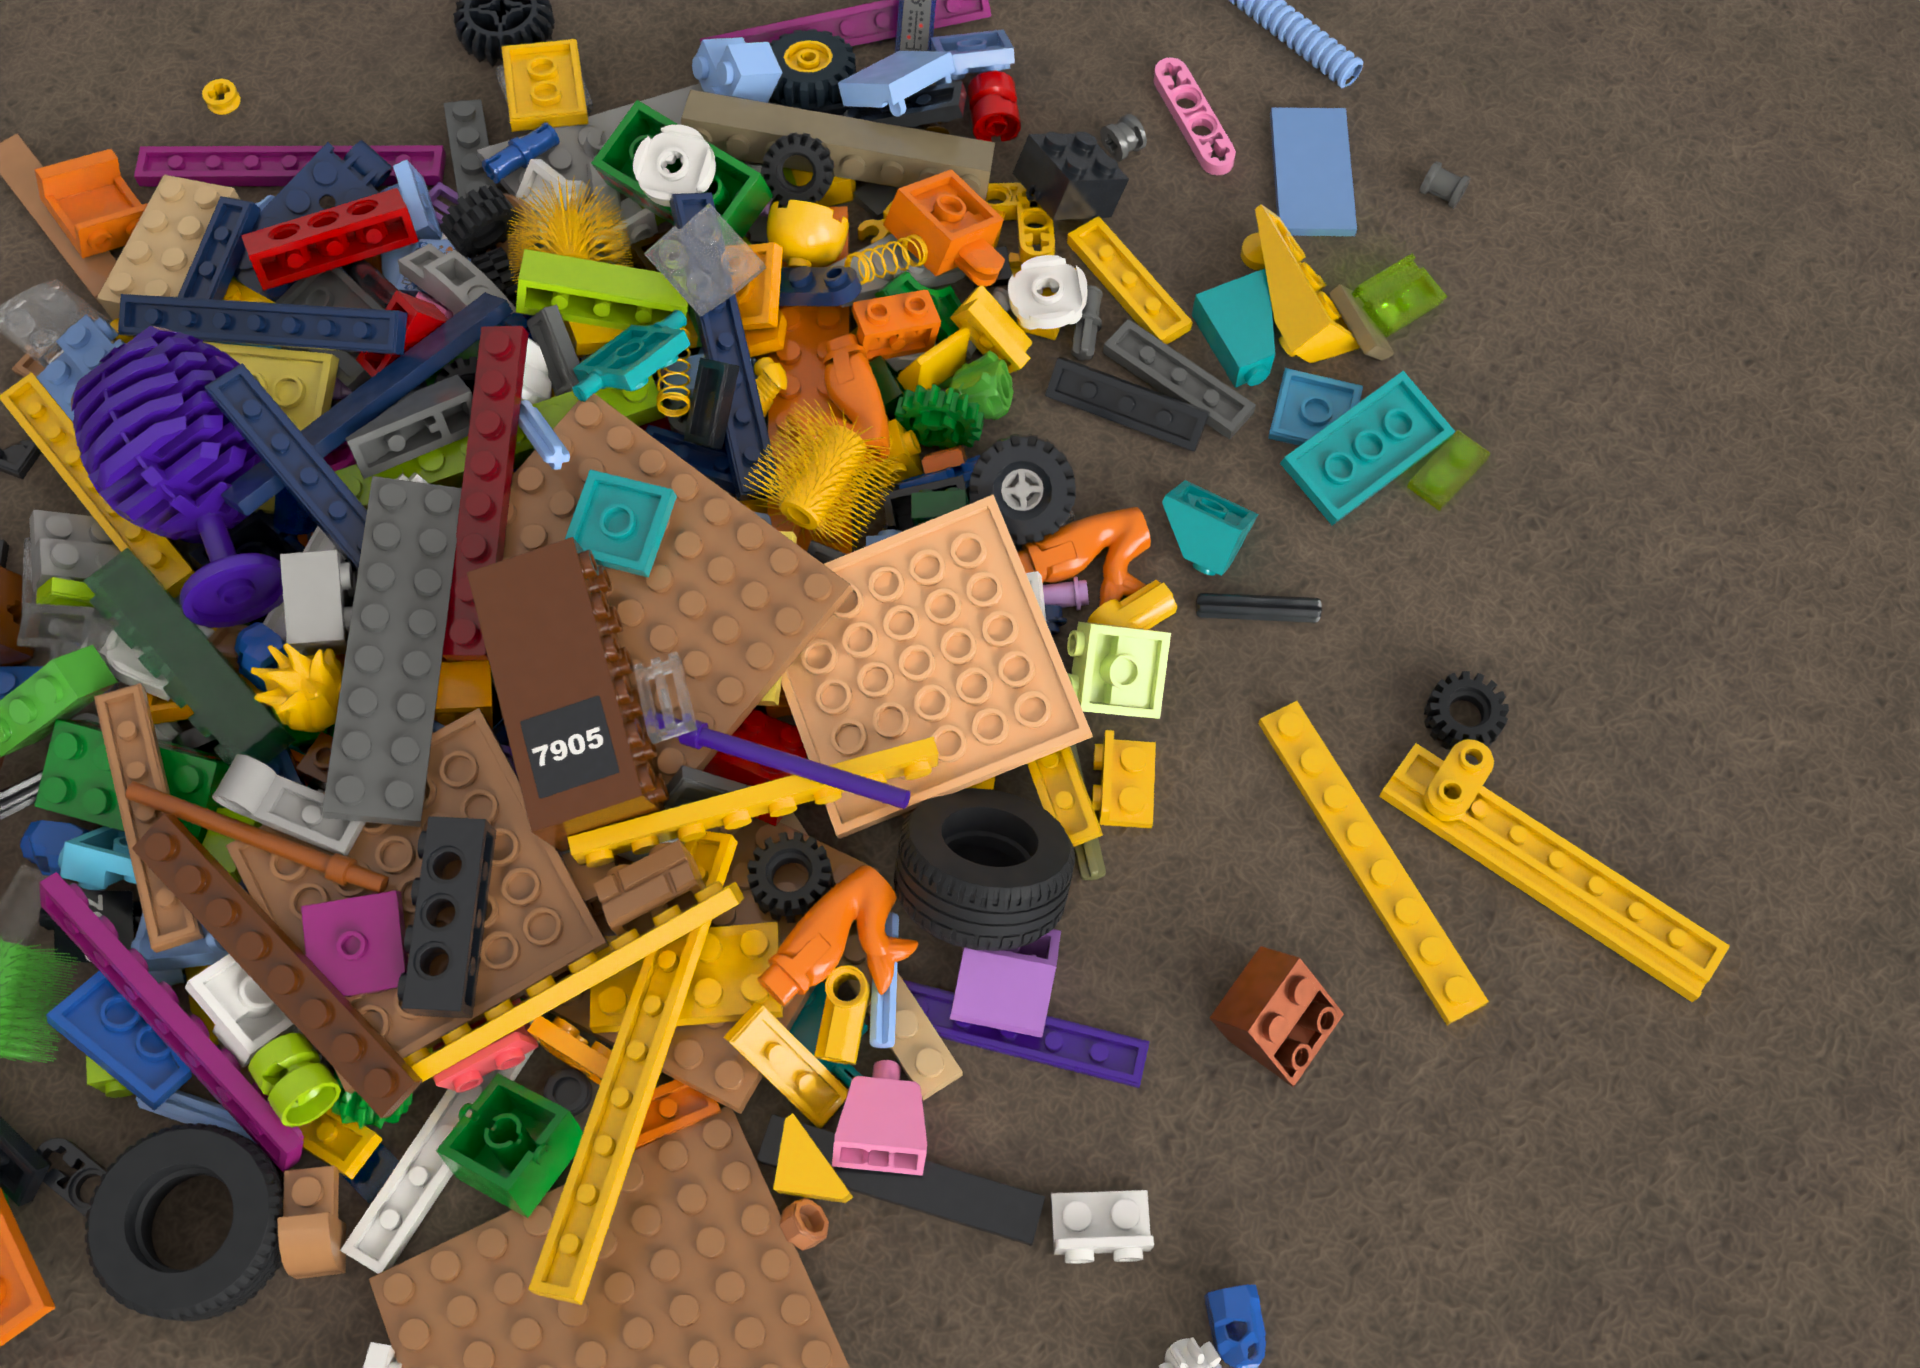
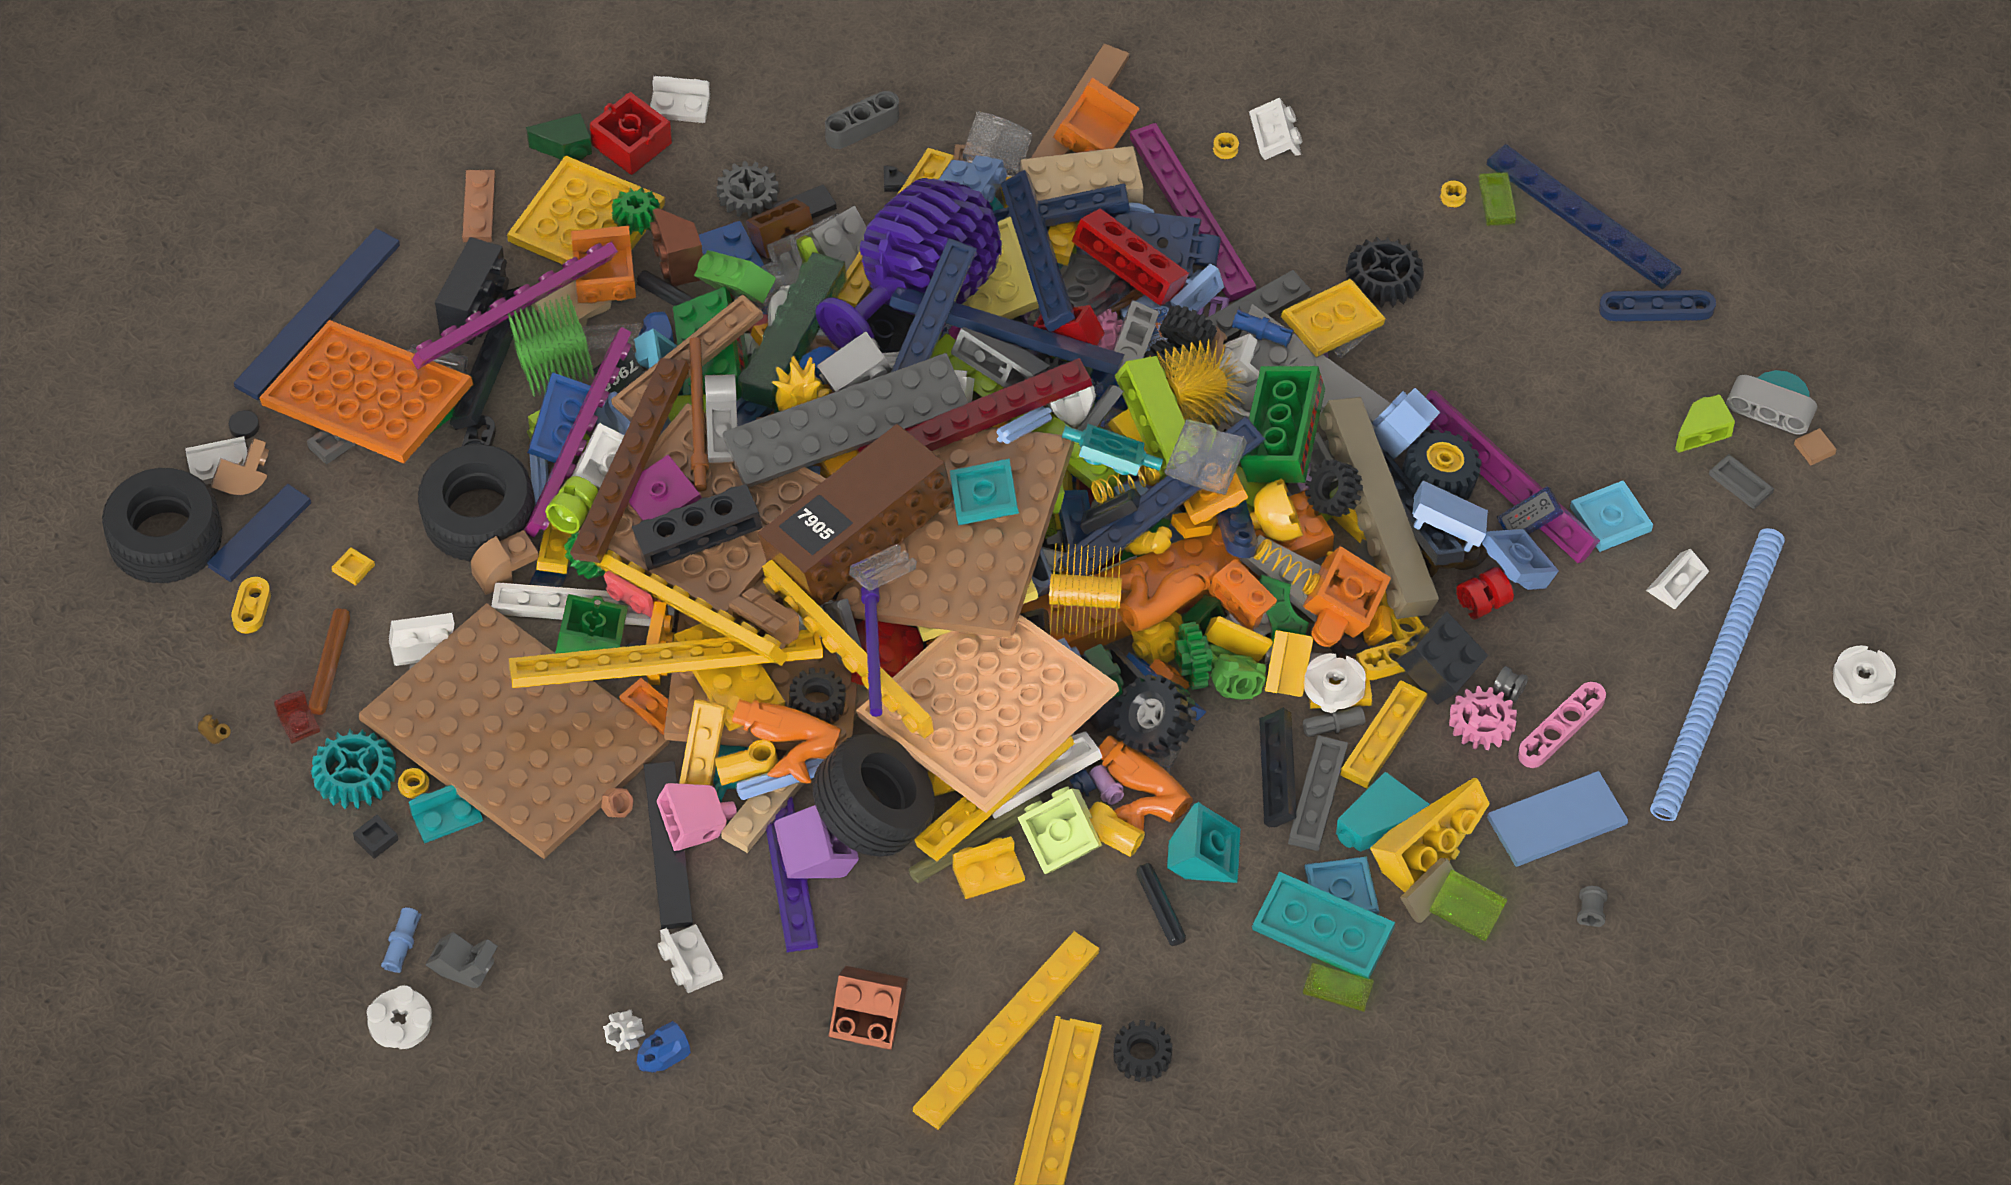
camera: 65 degrees right, 10 degrees down
white plate [633,125,716,207] -> none
yellow slope [773,1113,853,1203] -> none
yellow plate [1424,739,1494,821] -> none
none -> white bracket [1249,98,1303,160]
none -> bright pink gear [1449,686,1517,750]

